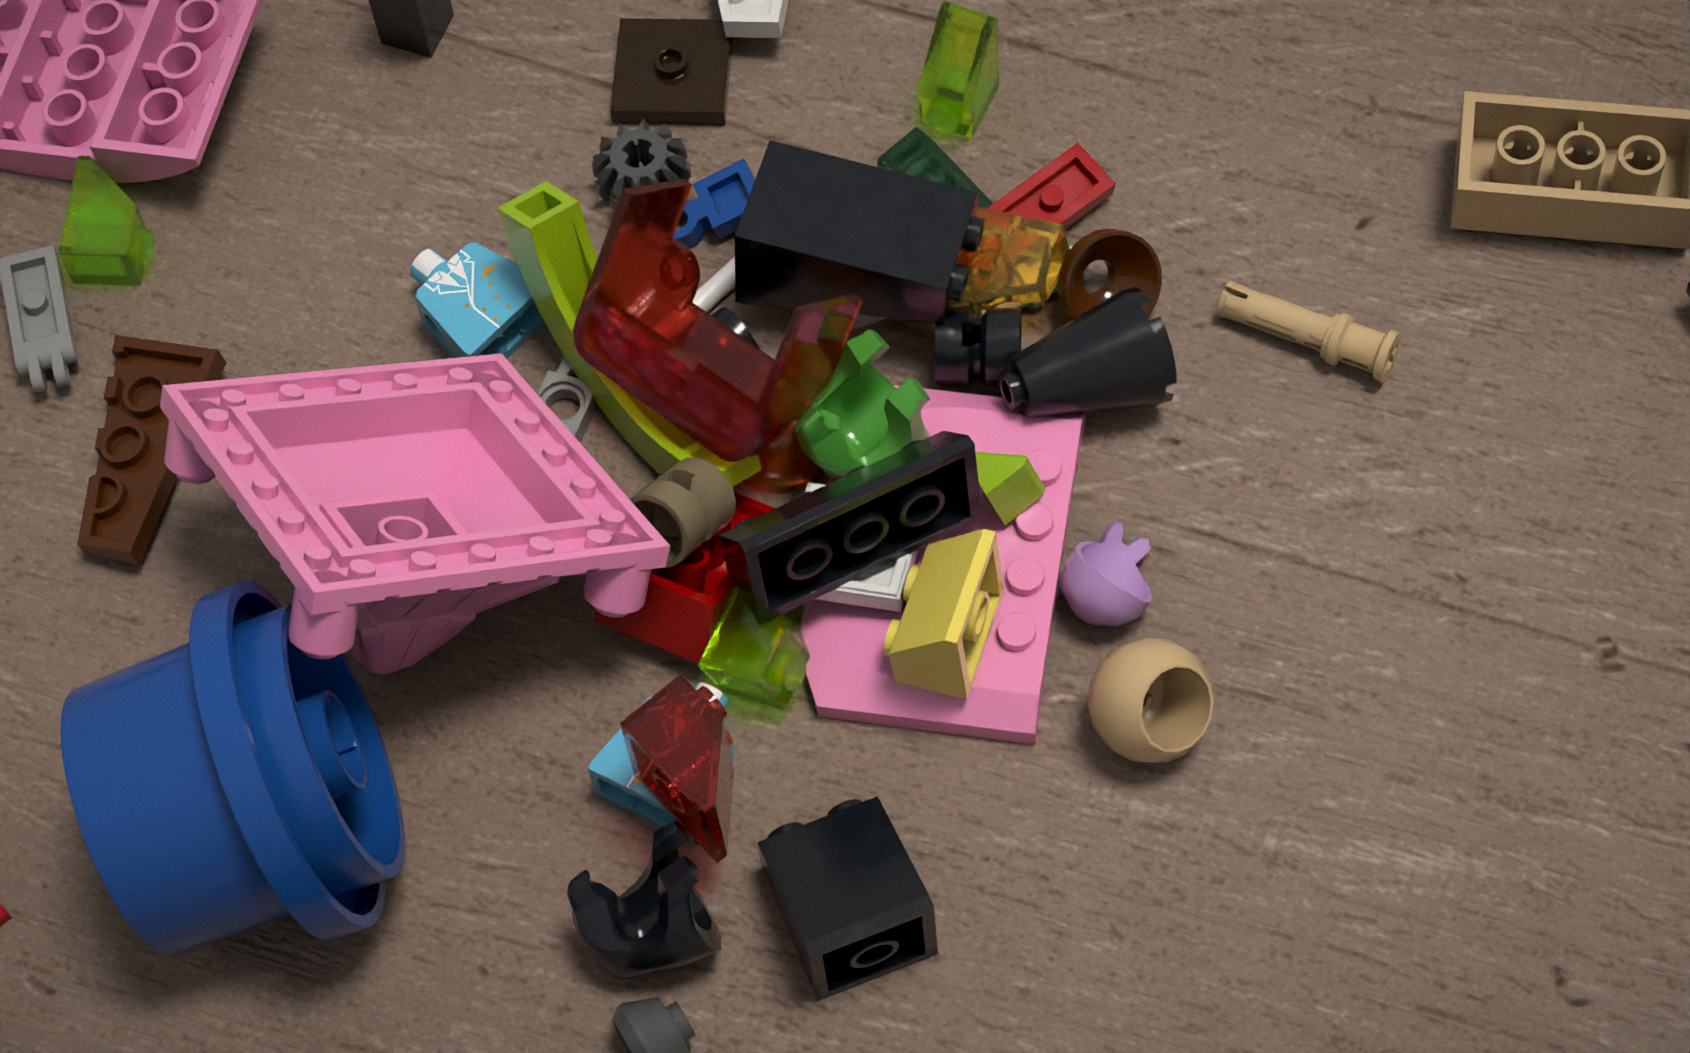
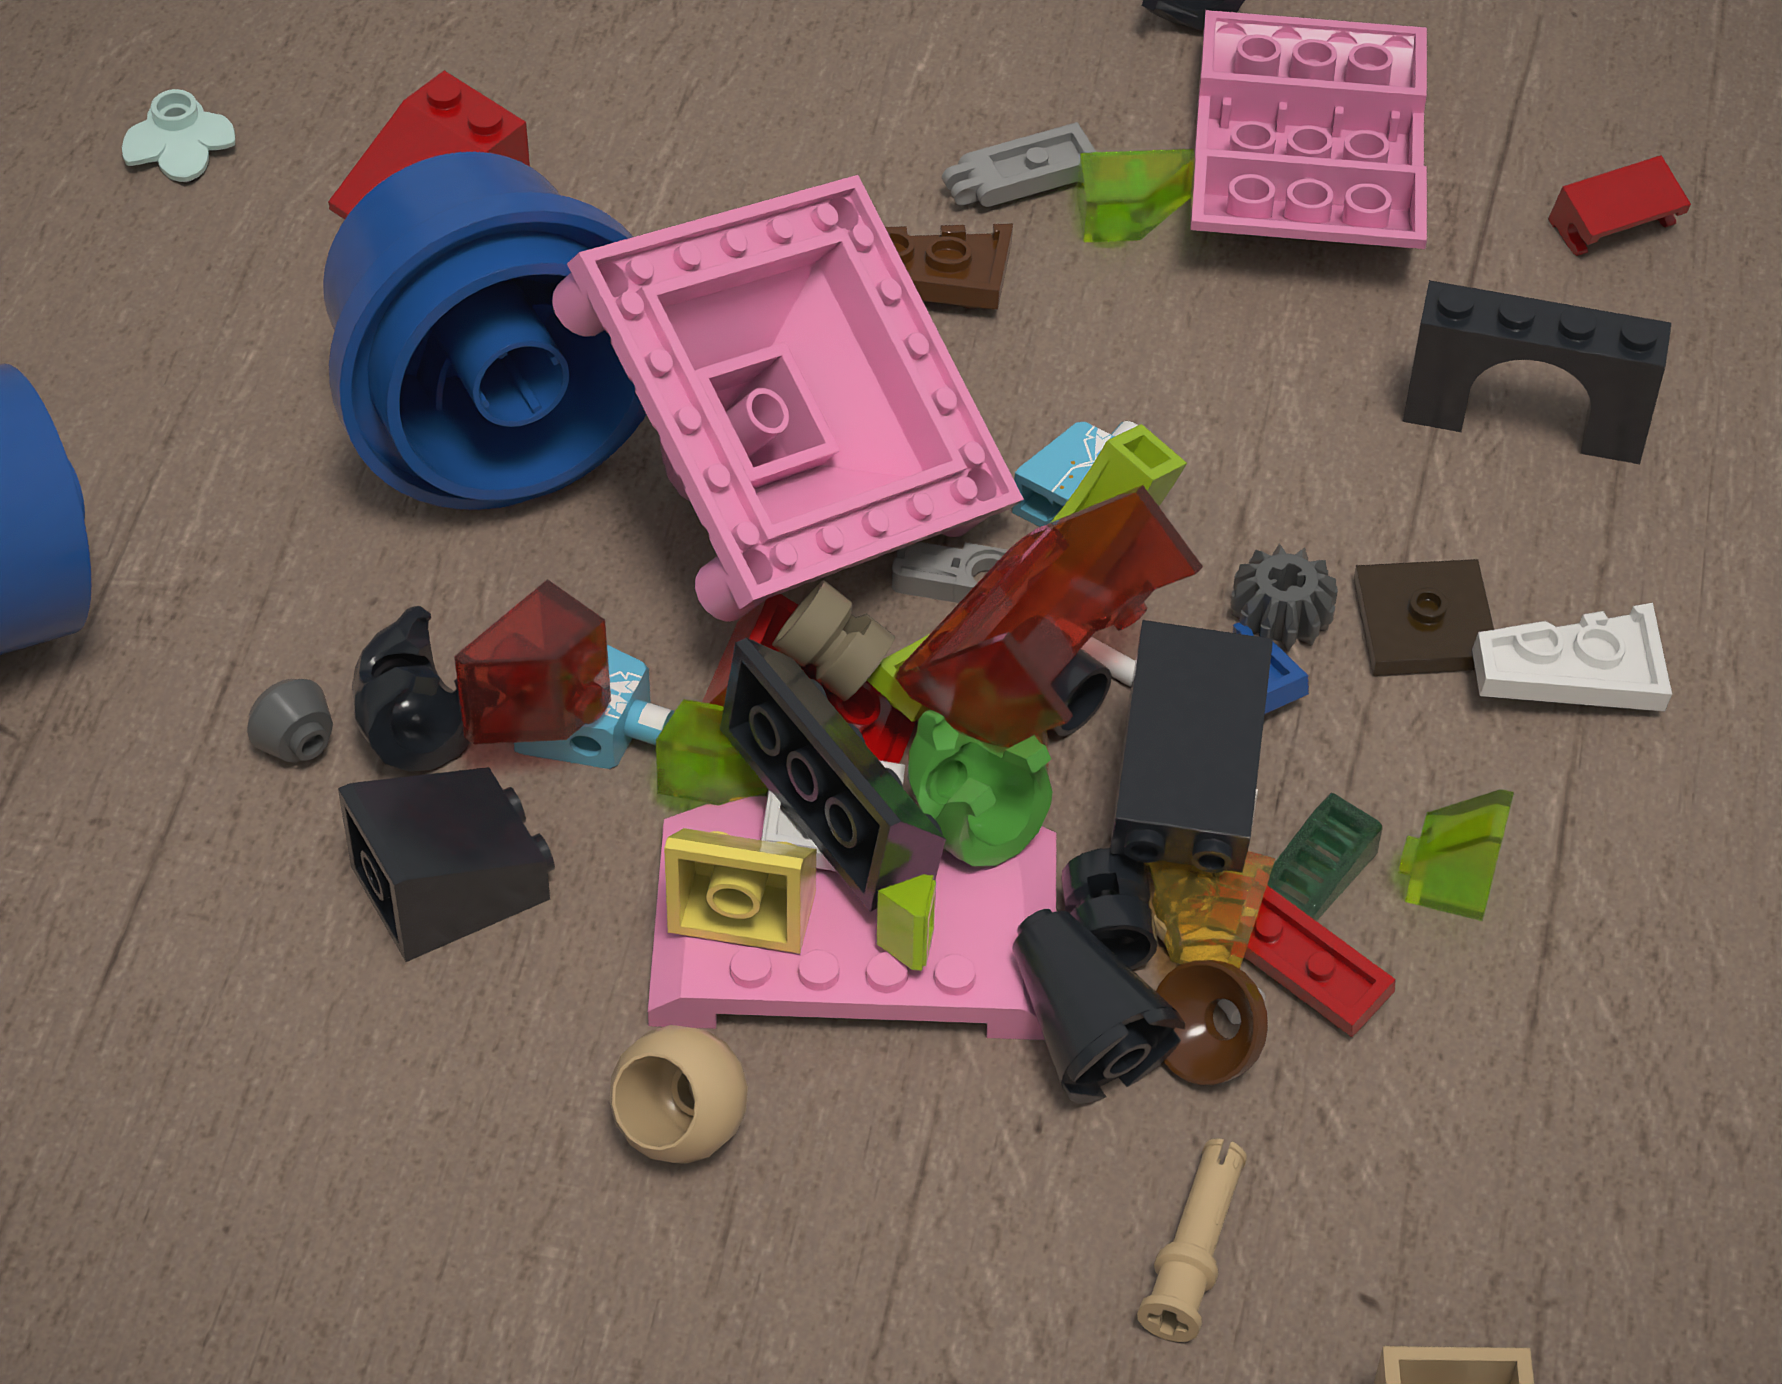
camera: 75 degrees right, 10 degrees down
lavender piece [1060,520,1153,627] -> none

